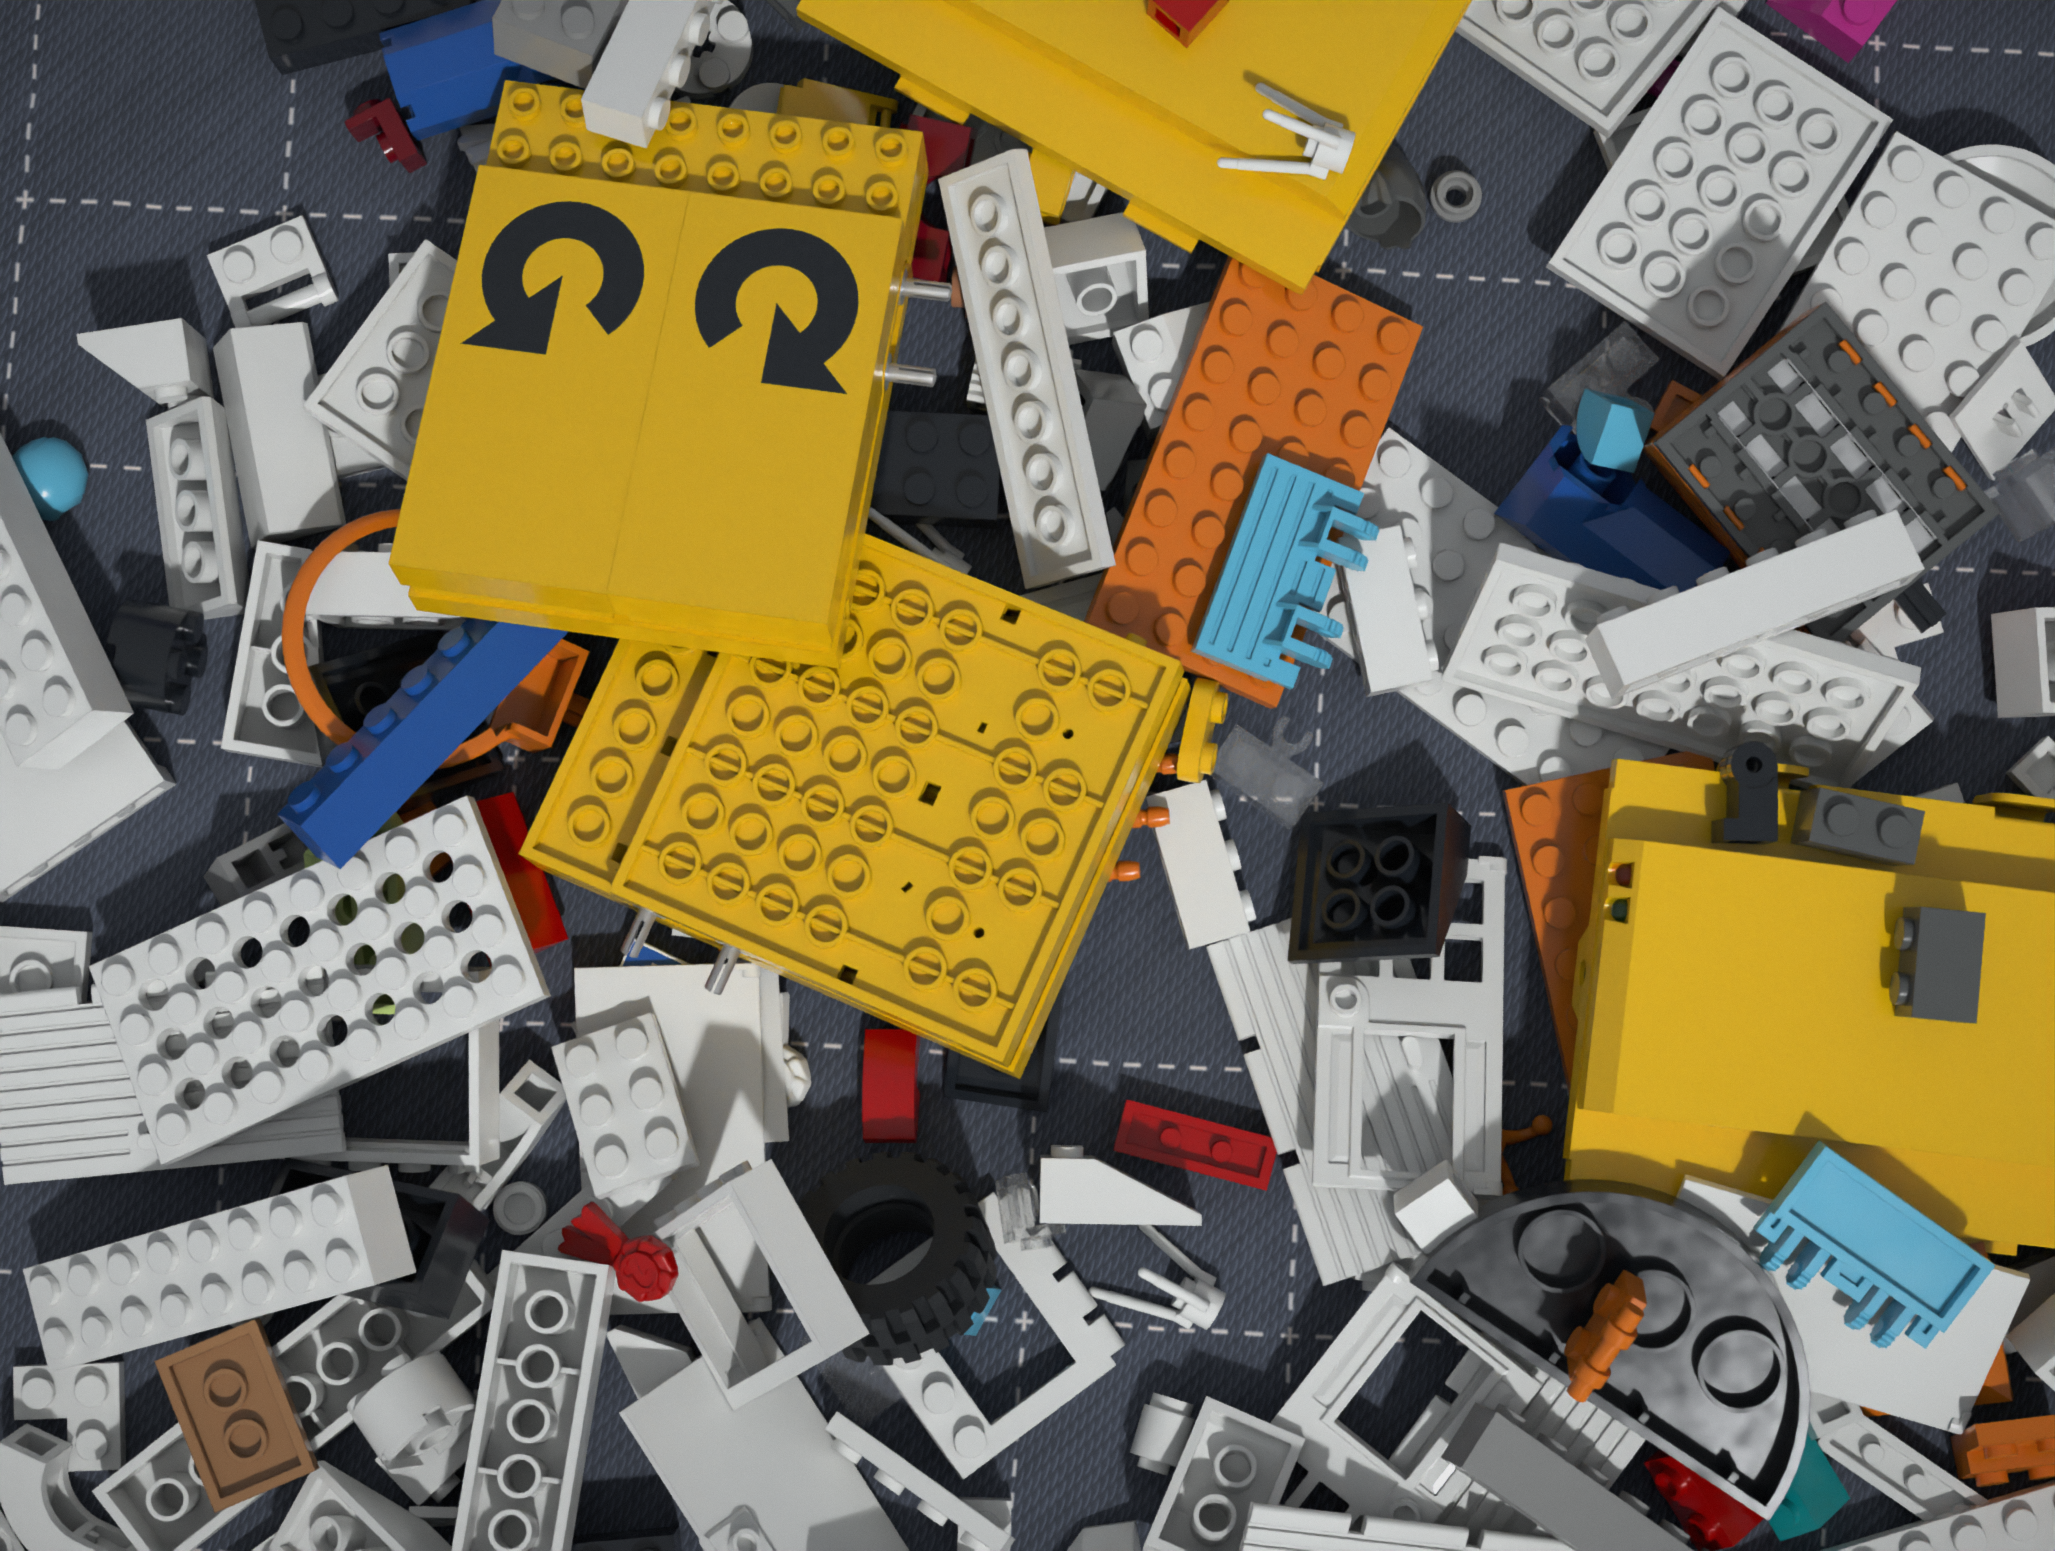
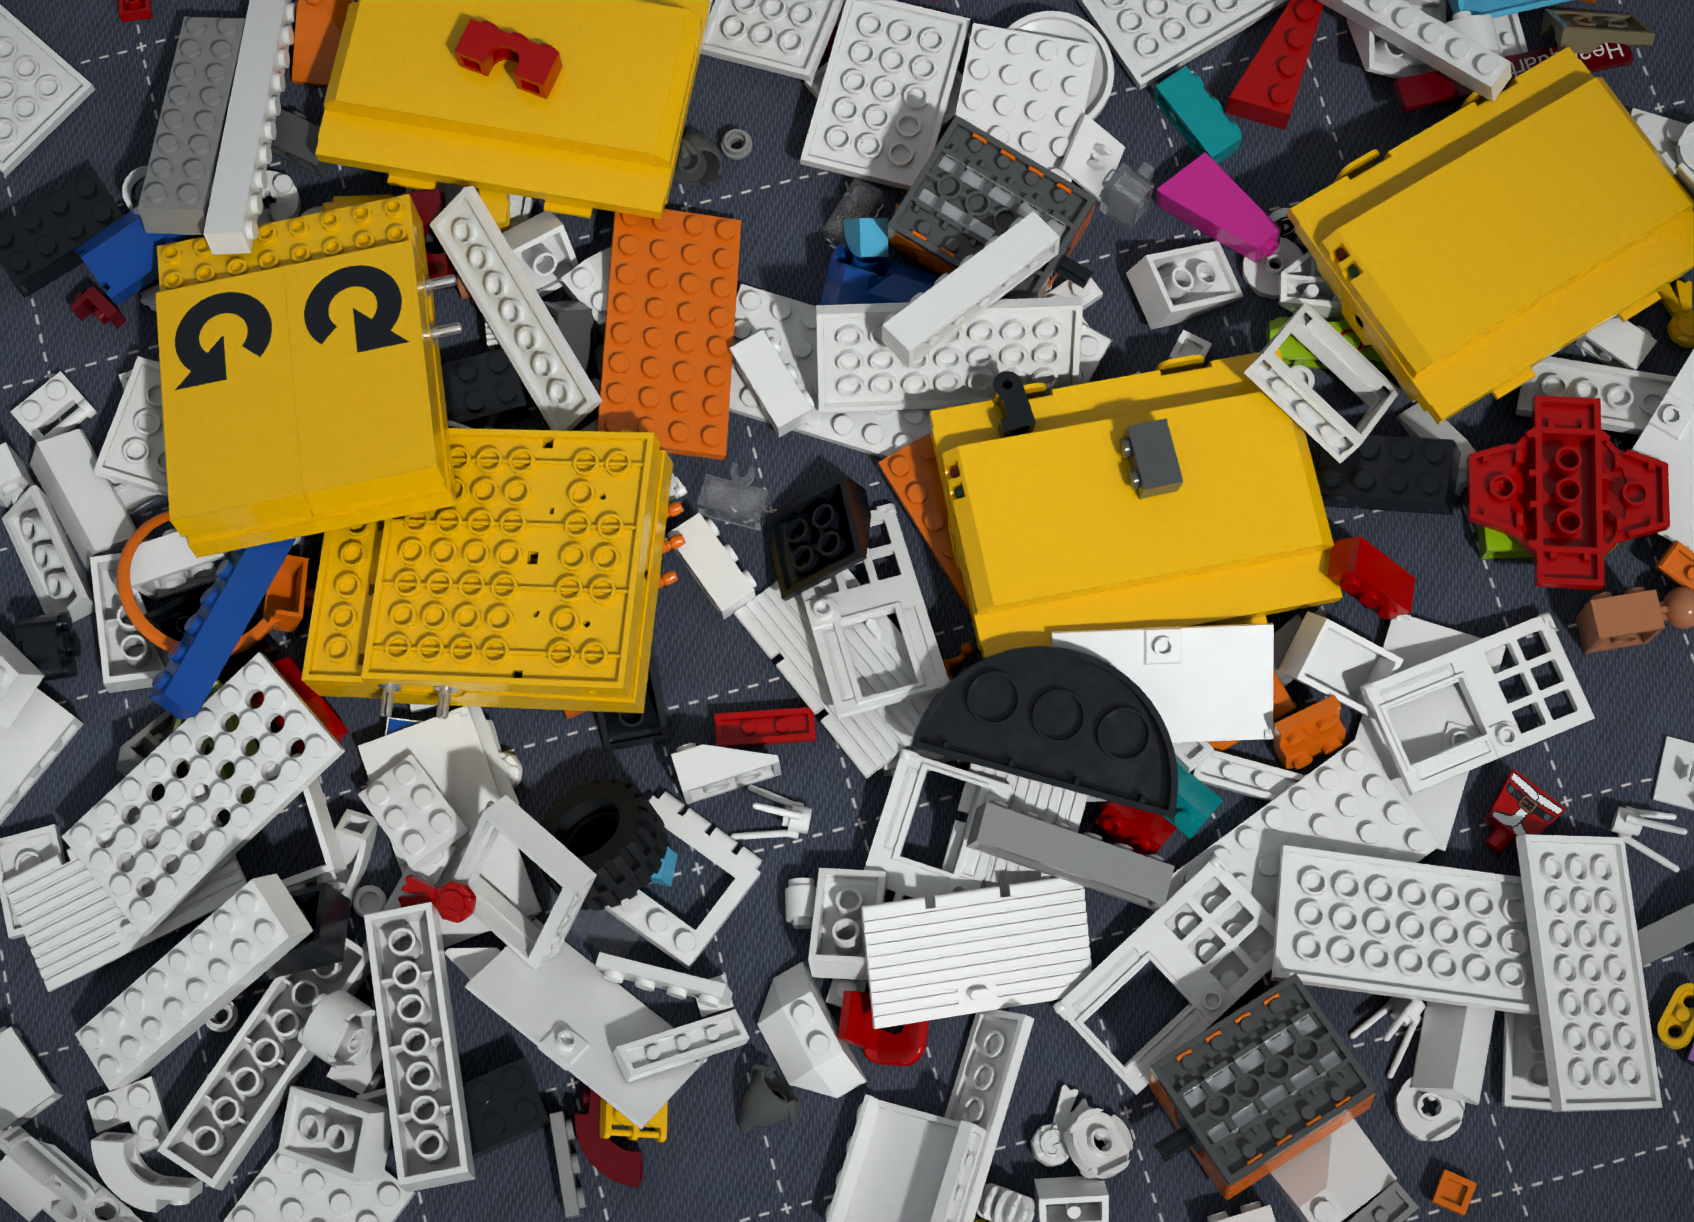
camera: 15 degrees left, 10 degrees down
medium nougat plate [154,1318,320,1513] -> none
red slope [862,1029,920,1143] -> none
clear bracket [995,1173,1066,1251] -> none
yellow plate [1177,677,1228,783] -> none
medium azure hinge [1191,453,1380,690] -> none
white plant [1217,83,1356,180] -> none
white panel [1393,1159,1479,1254] -> none
orange plate [1564,1270,1647,1403] -> none
medium azure hinge [1753,1140,1995,1349] -> none
dark grey brick [1790,787,1925,866] -> none

